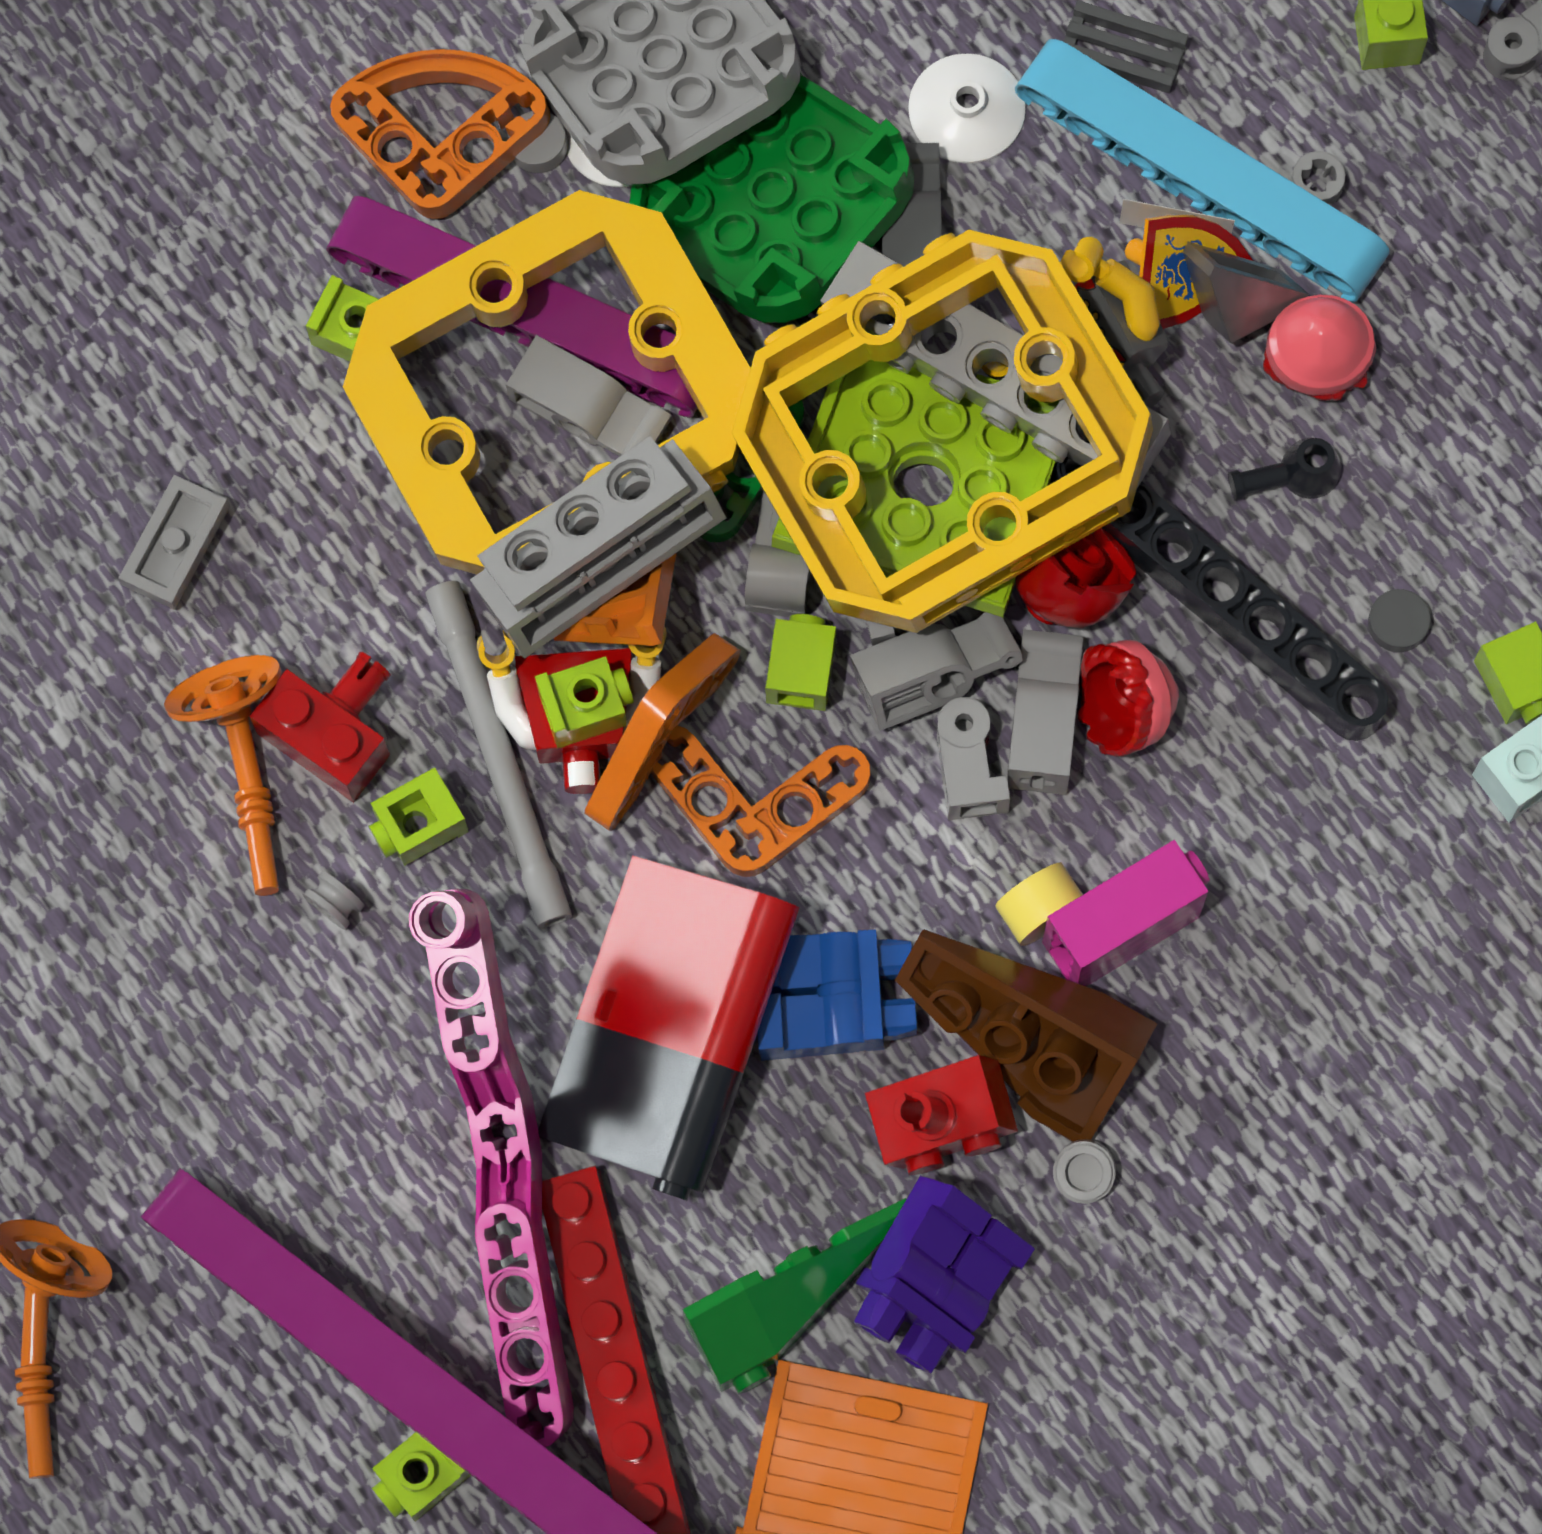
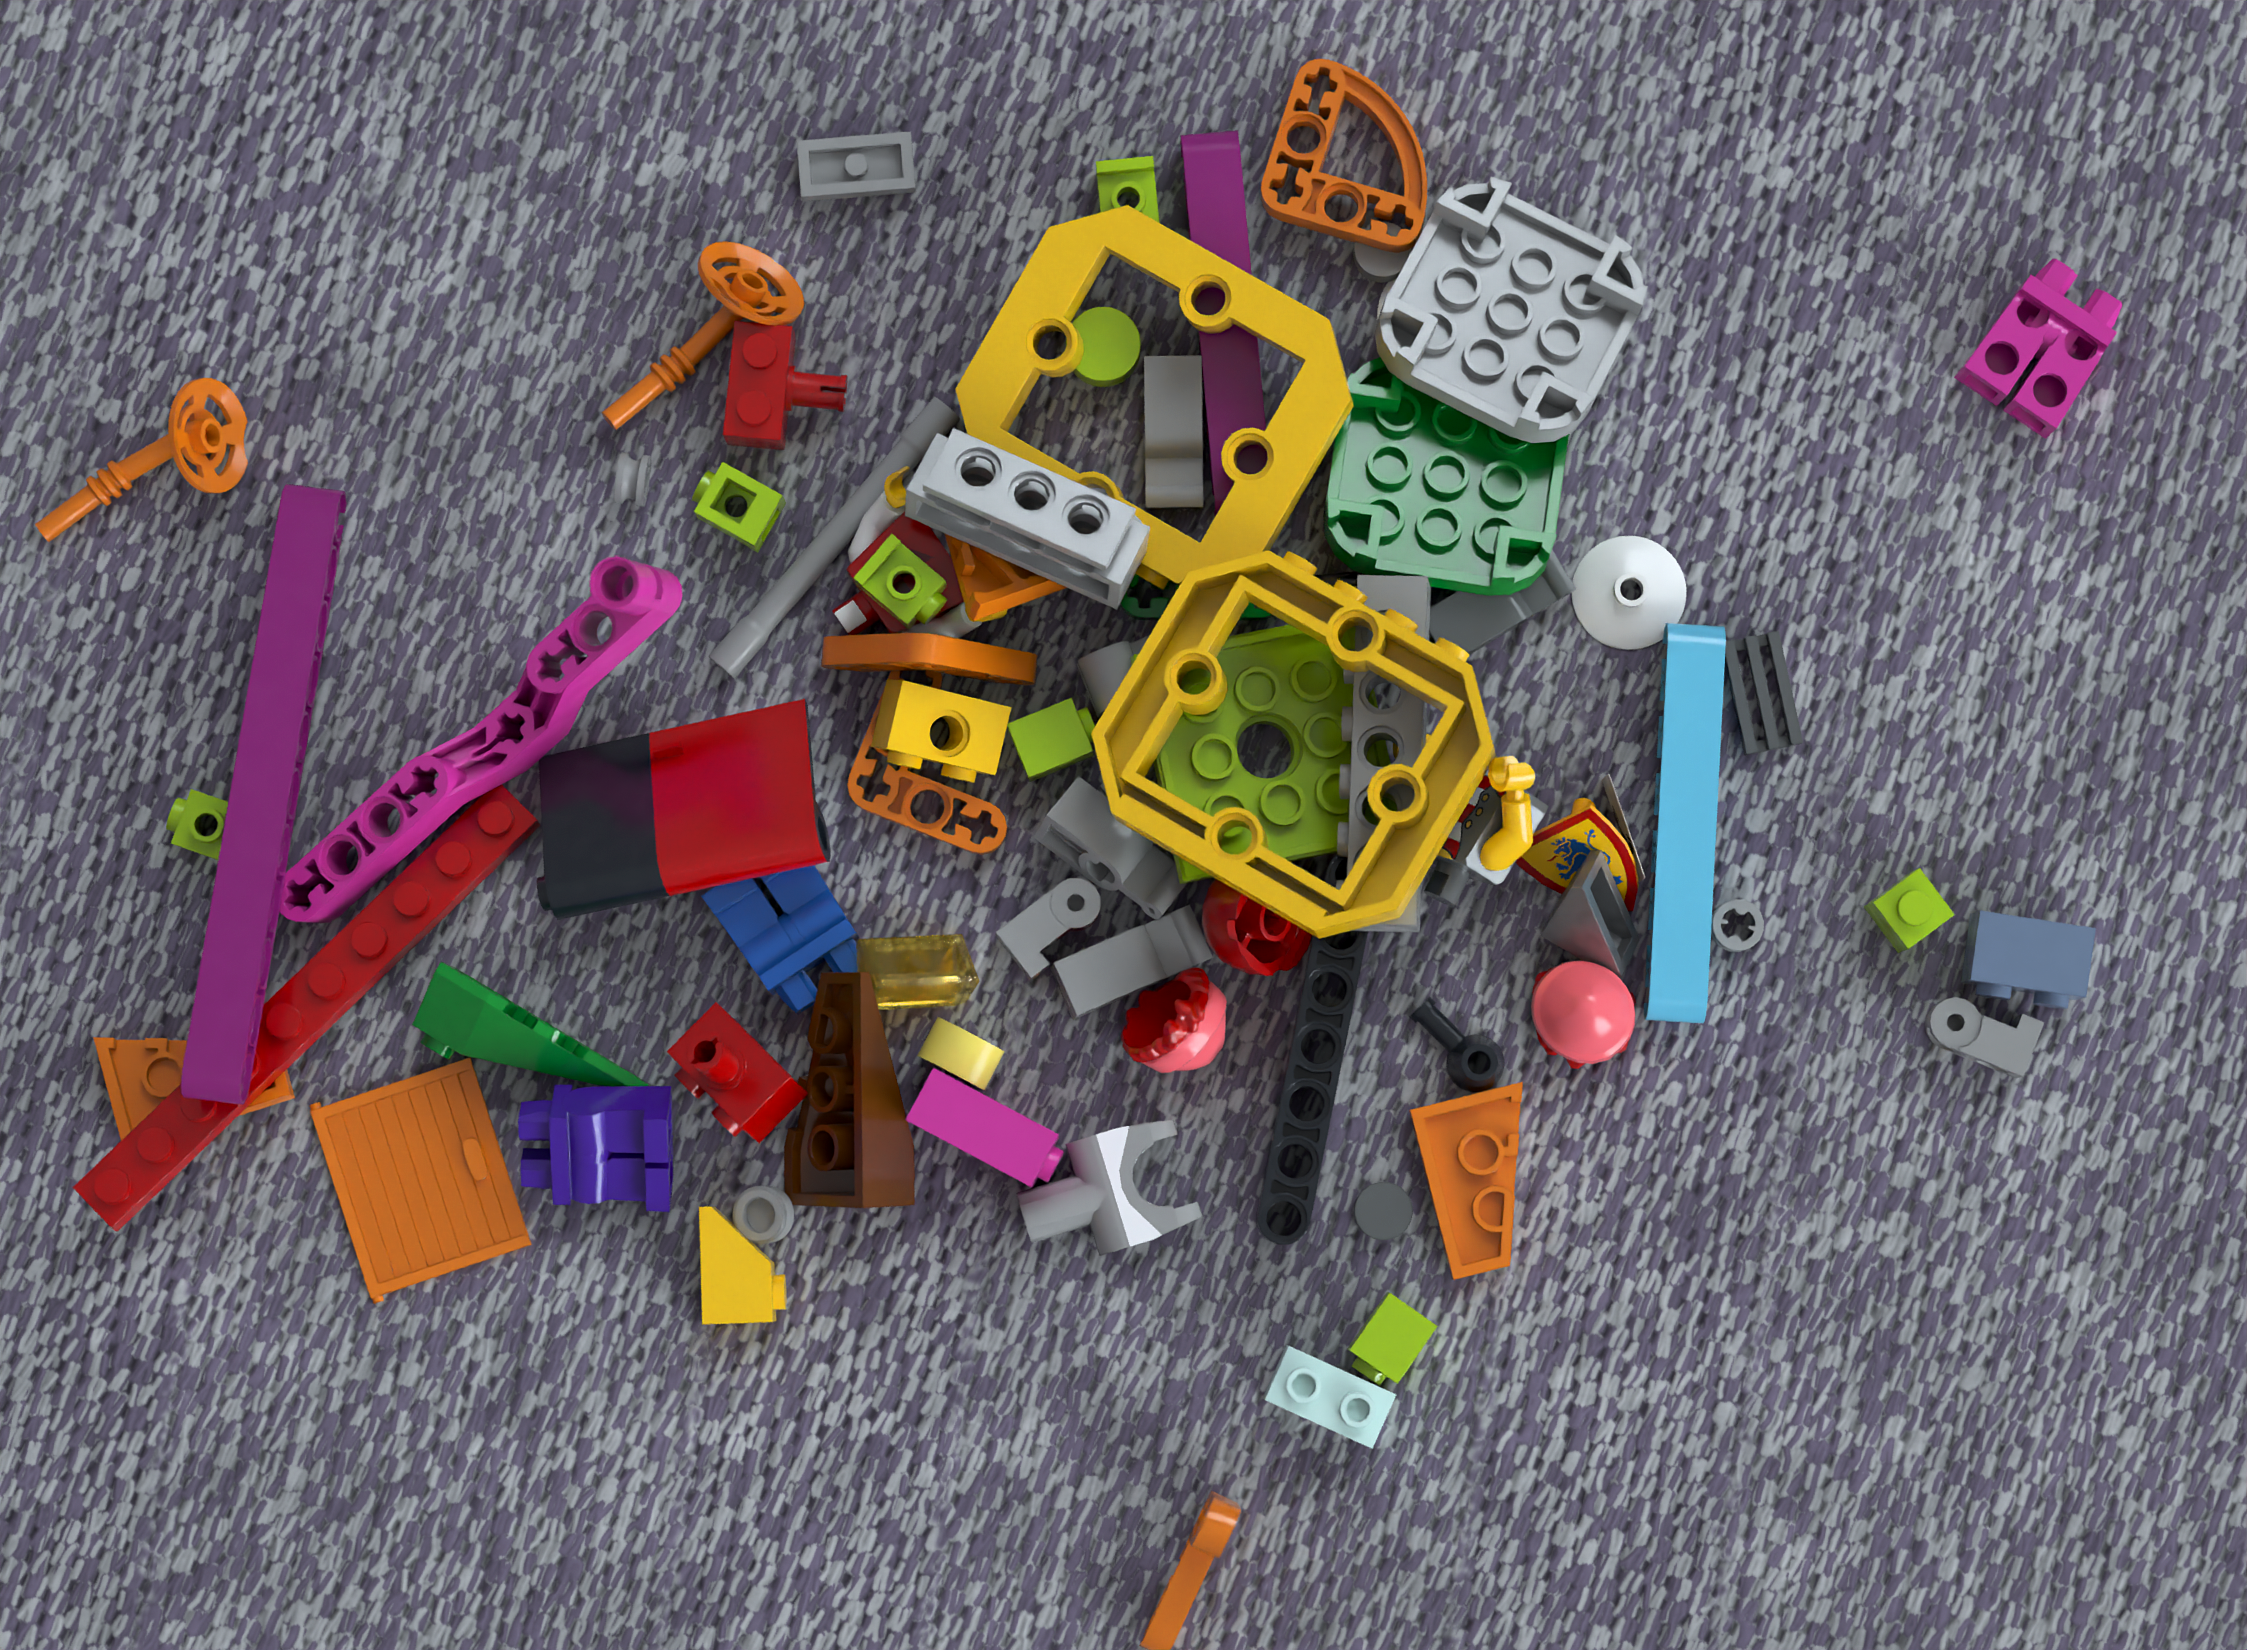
camera: 55 degrees right, 10 degrees up
none -> yellow slope [699,1206,787,1325]
none -> clear yellow slope [856,934,980,1010]
none -> yellow brick [871,679,1012,783]
none -> light grey connector [1016,1120,1203,1256]
none -> lime piece [1066,307,1141,387]
none -> orange wing [1409,1082,1523,1280]

